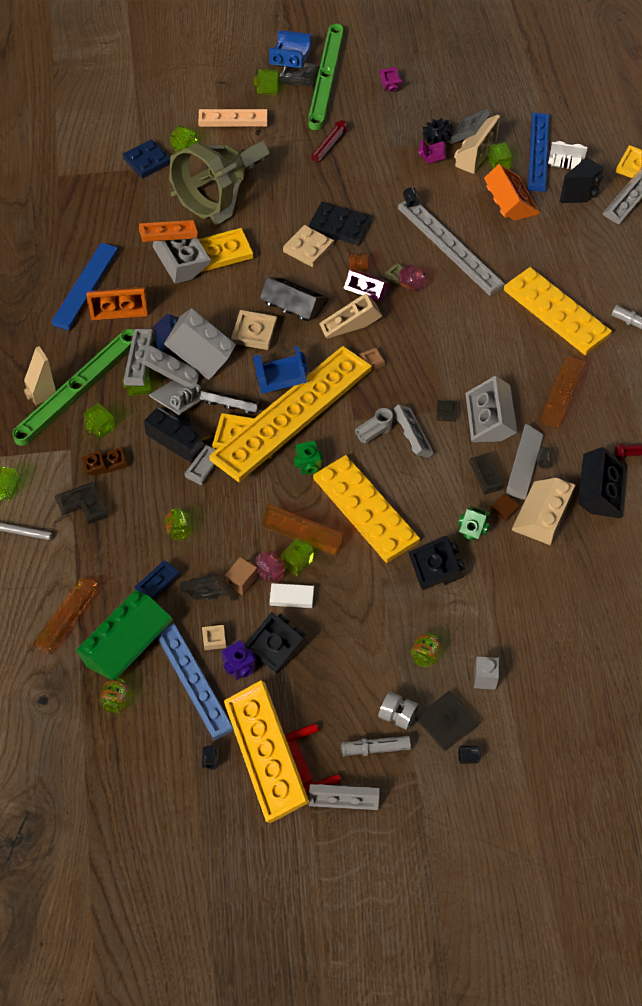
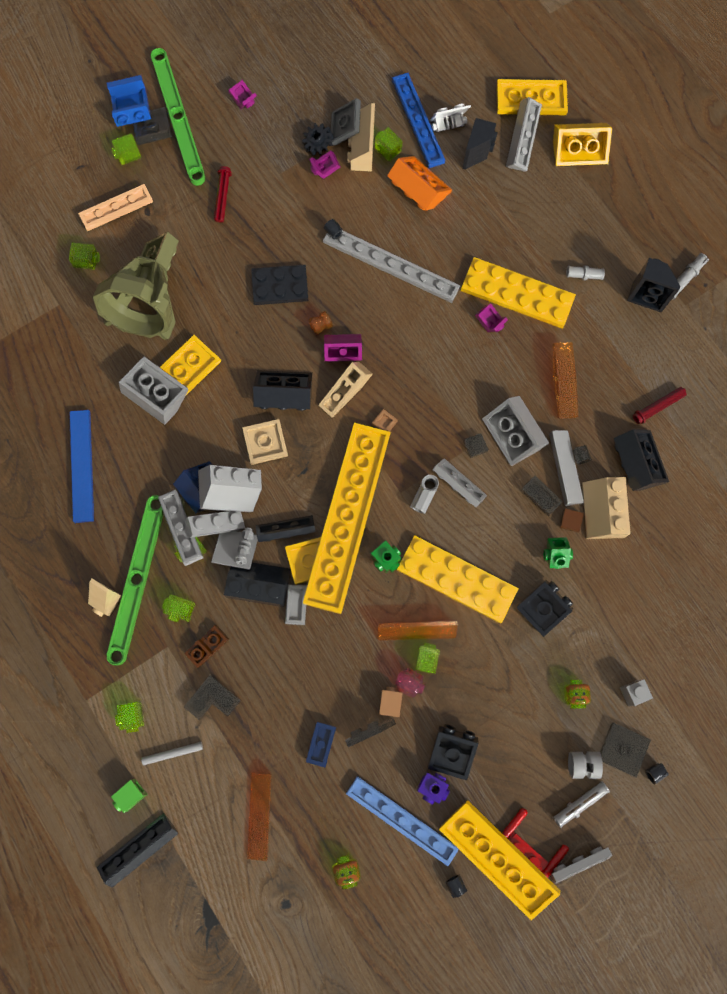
camera: 30 degrees left, 20 degrees up
green slope [76,590,173,680] -> none
orange slope [86,287,148,320] -> none
dark blue plate [122,139,170,179] -> none
orange plate [139,220,198,242] -> none
clear neon green head [164,508,192,540] -> none
tan plate [202,625,226,651] -> none
blue panel [253,346,309,394] -> none
white tile [270,583,314,608] -> none
tan plate [283,225,334,267] -> none
olive tile [385,263,411,287] -> none
clear pink head [399,264,426,292] -> none
none -> magenta bracket [475,303,508,332]

